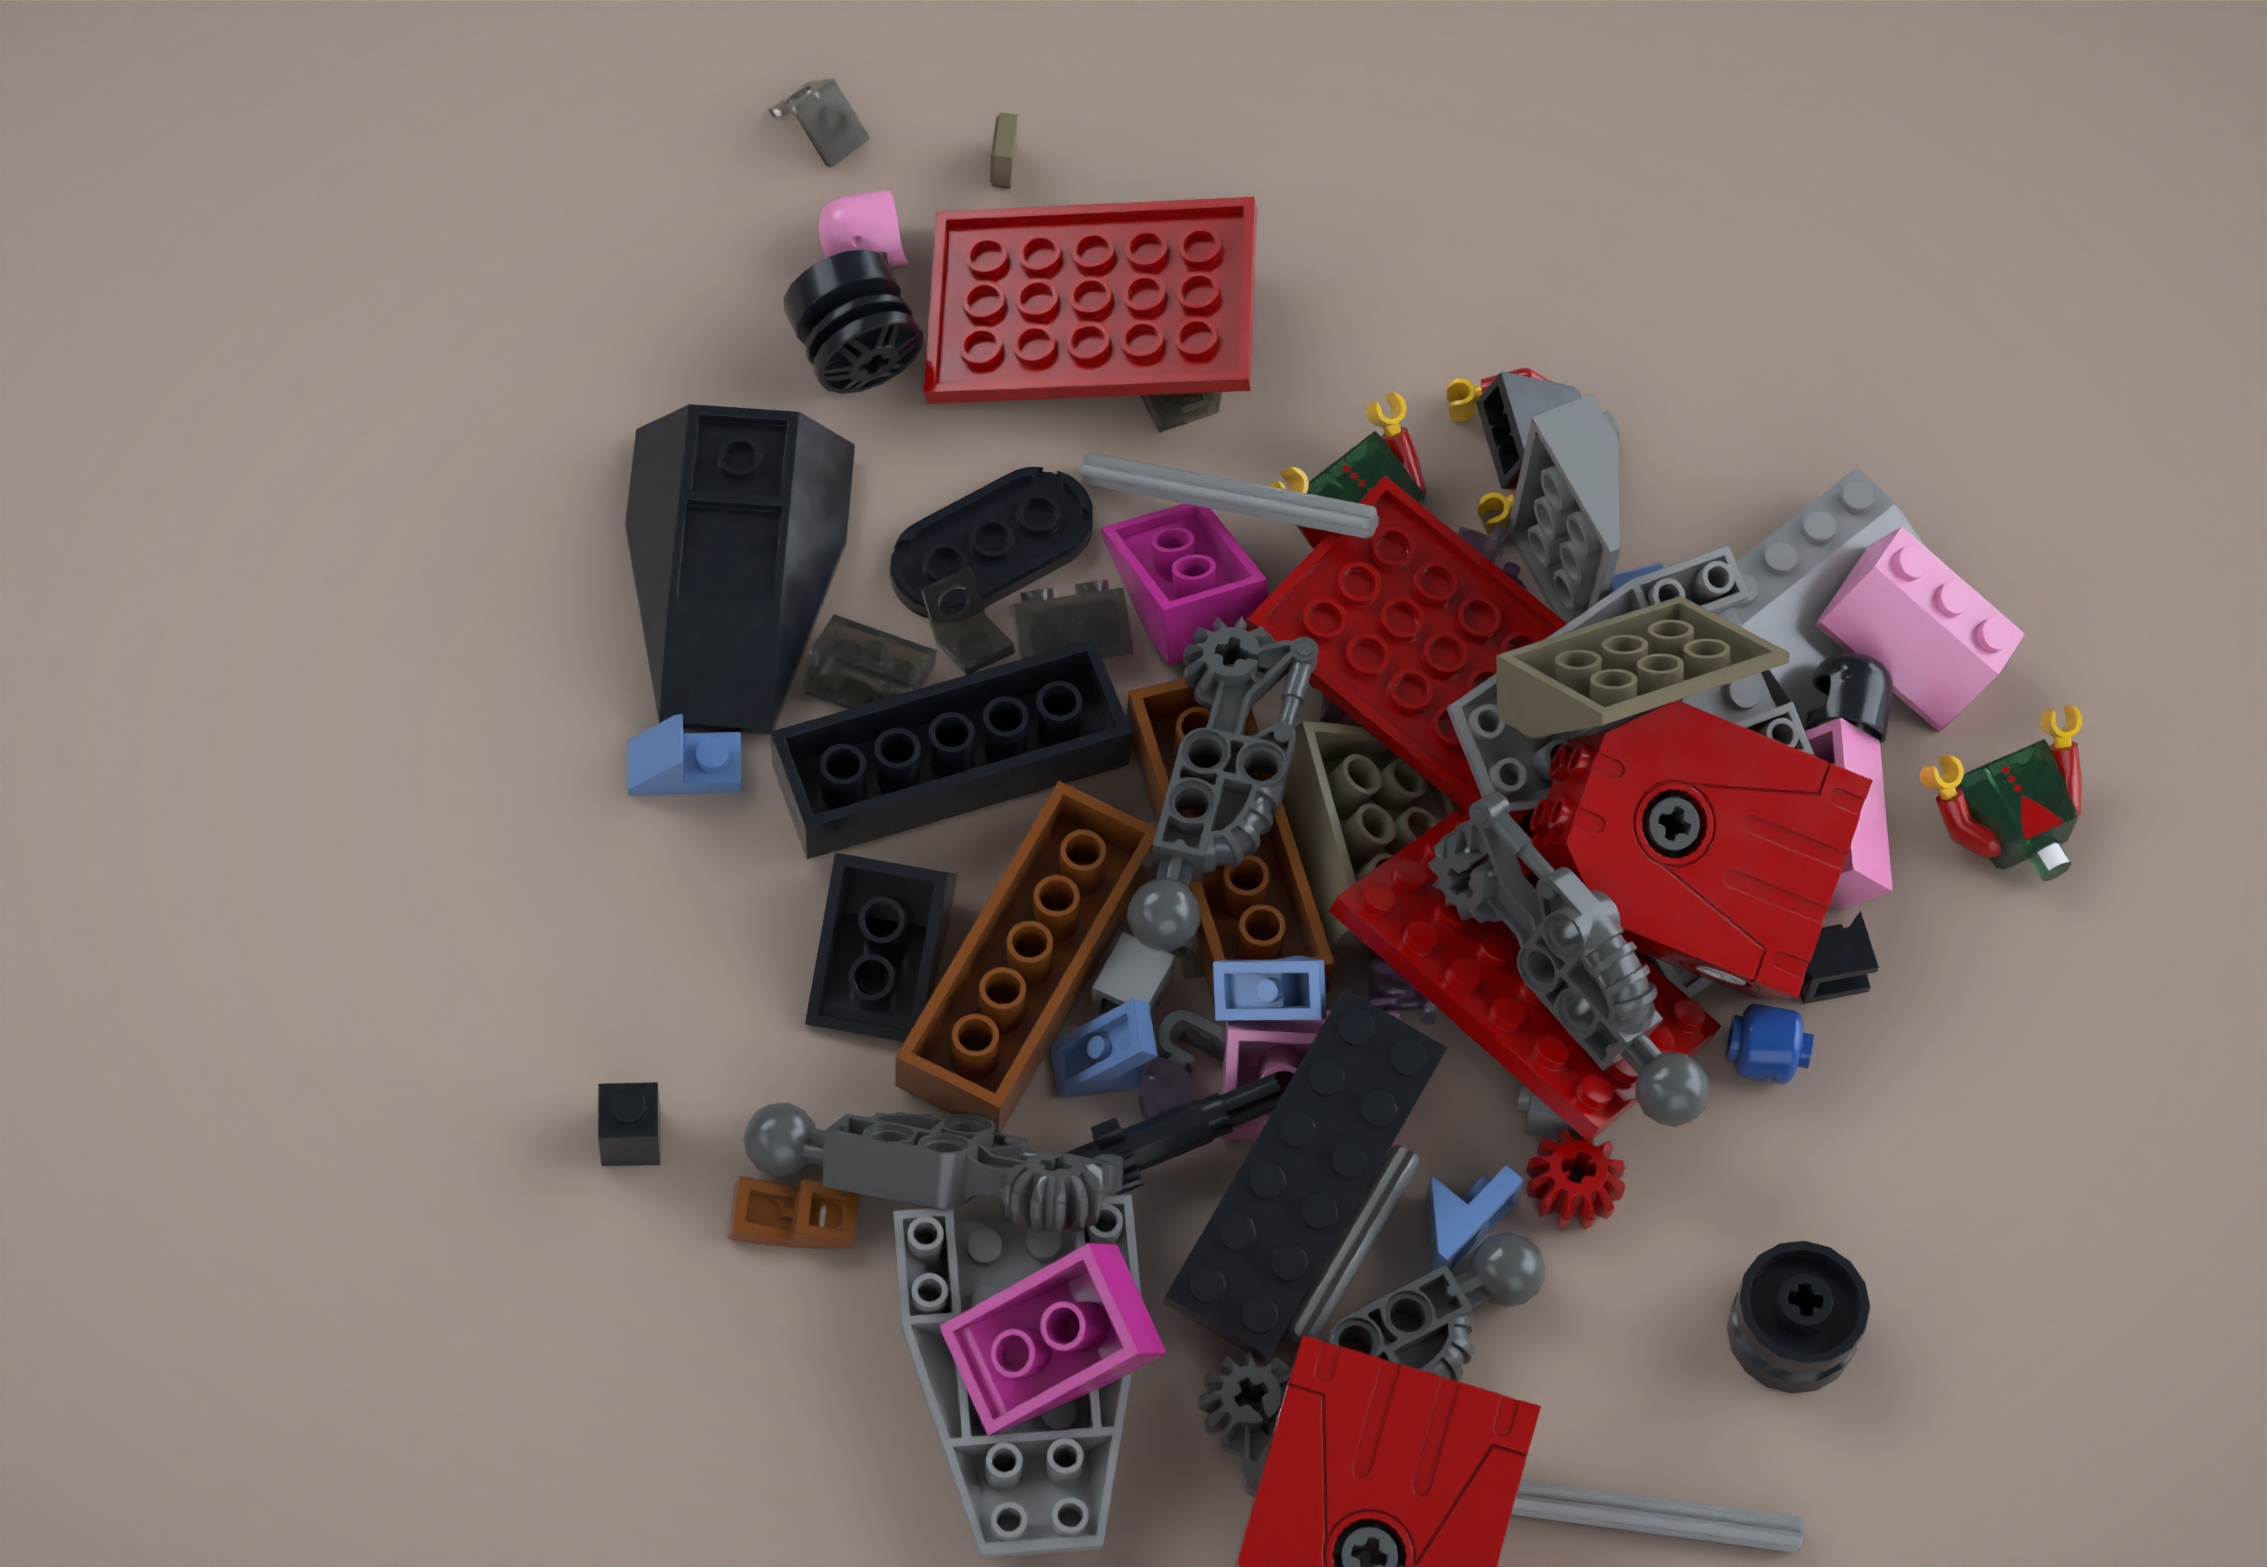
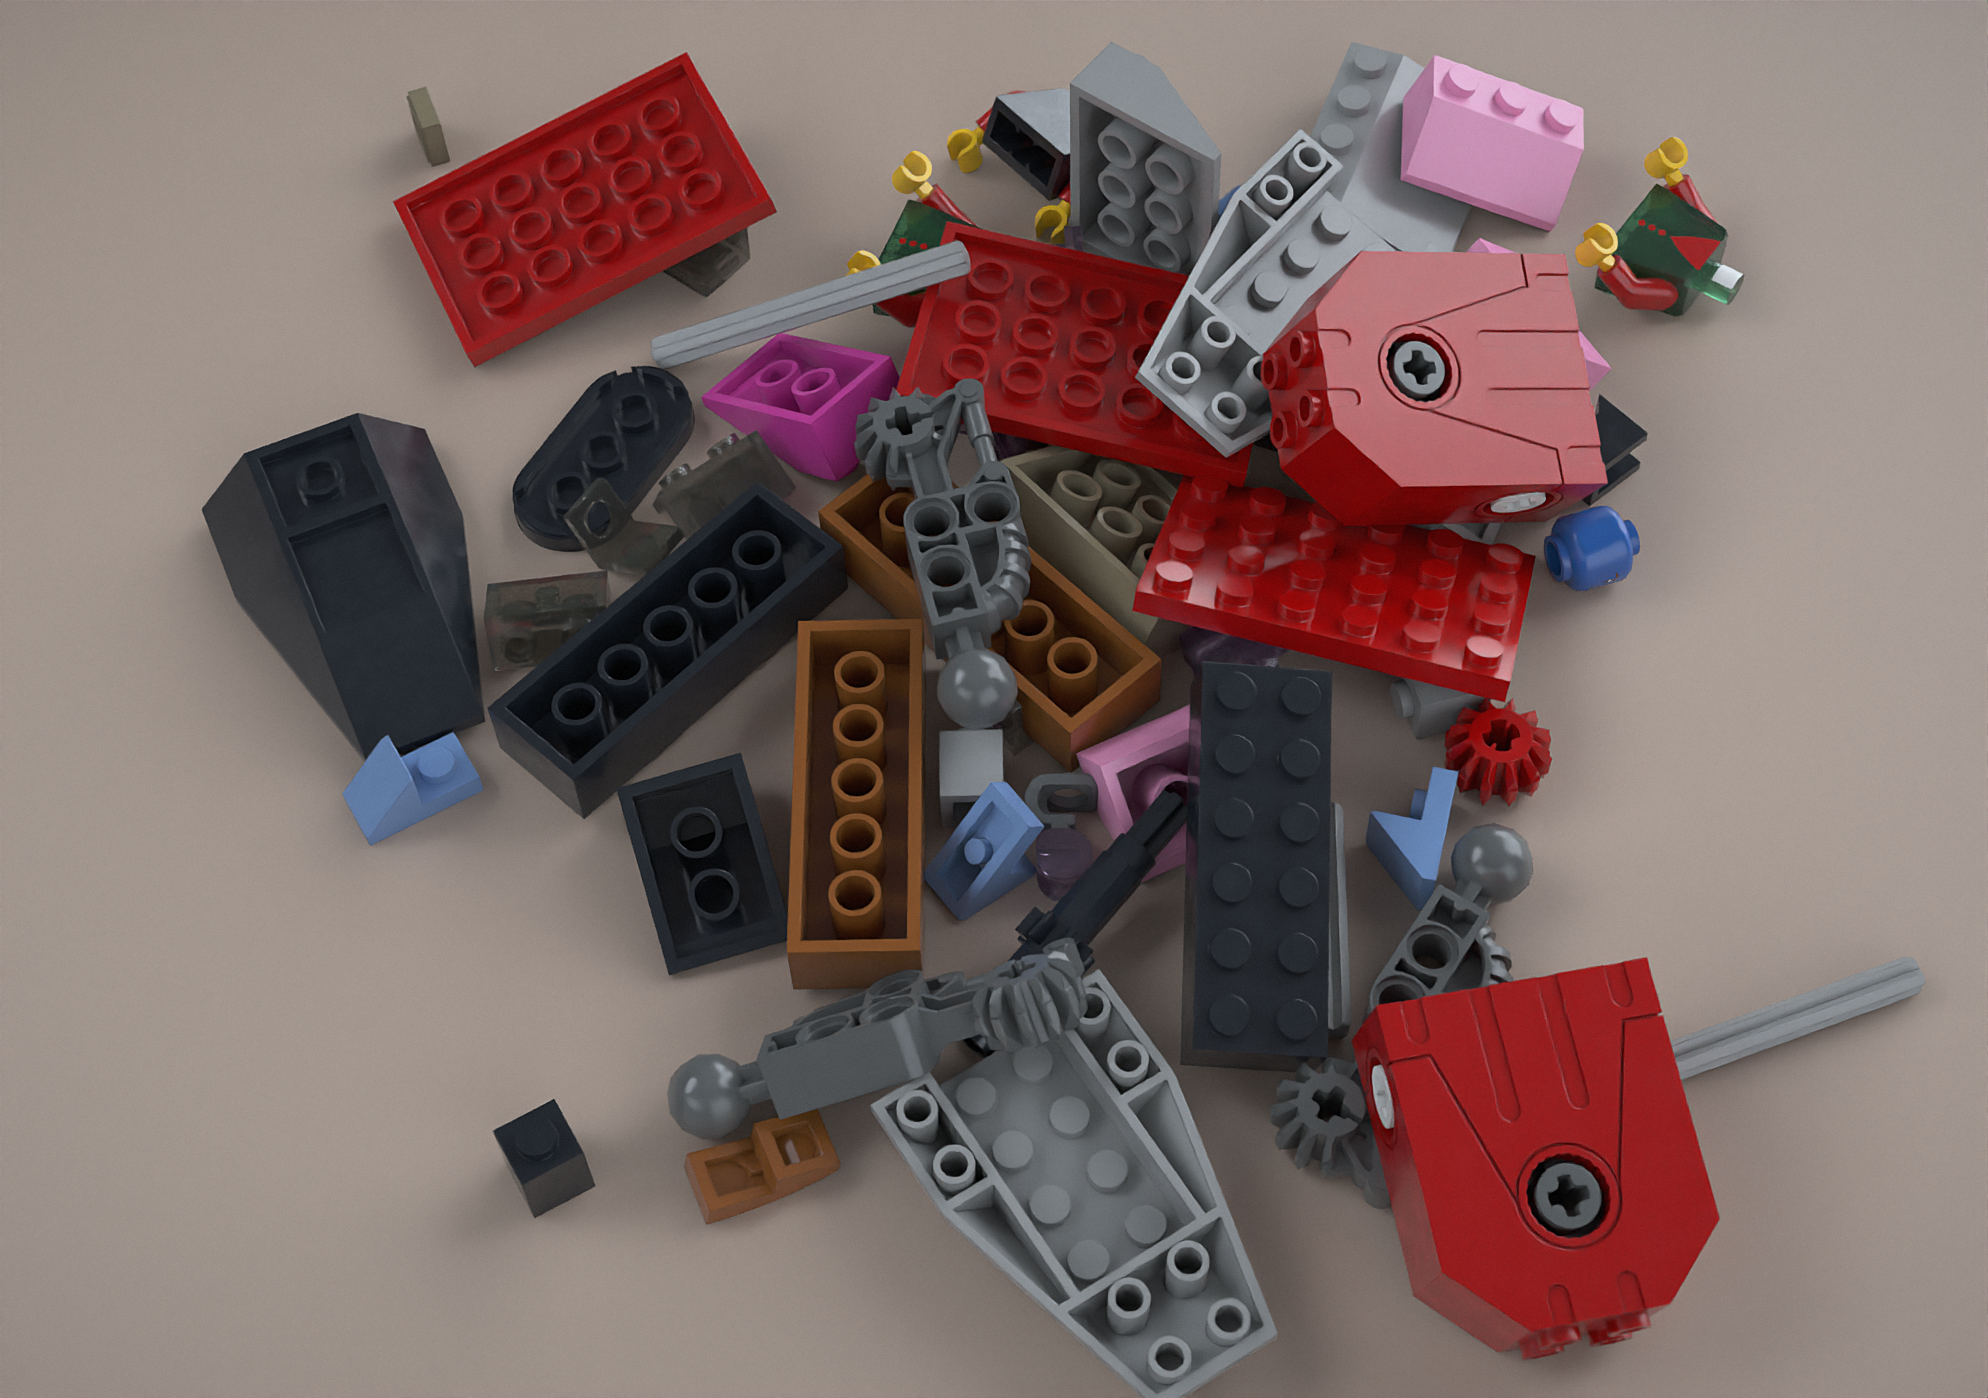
camera: 20 degrees left, 5 degrees down
clear smoke bracket [768,78,870,167] -> none
black wheel [784,249,923,394] -> none
bright pink helmet [818,190,908,267] -> none
dark pink slope [939,1243,1167,1436] -> none
medium blue slope [1213,956,1327,1021] -> none
dark grey arm [1428,791,1710,1127] -> none
dark tan slope [1496,596,1789,738] -> none
black wheel [1727,1241,1871,1394] -> none
black helmet [1805,652,1893,743] -> none

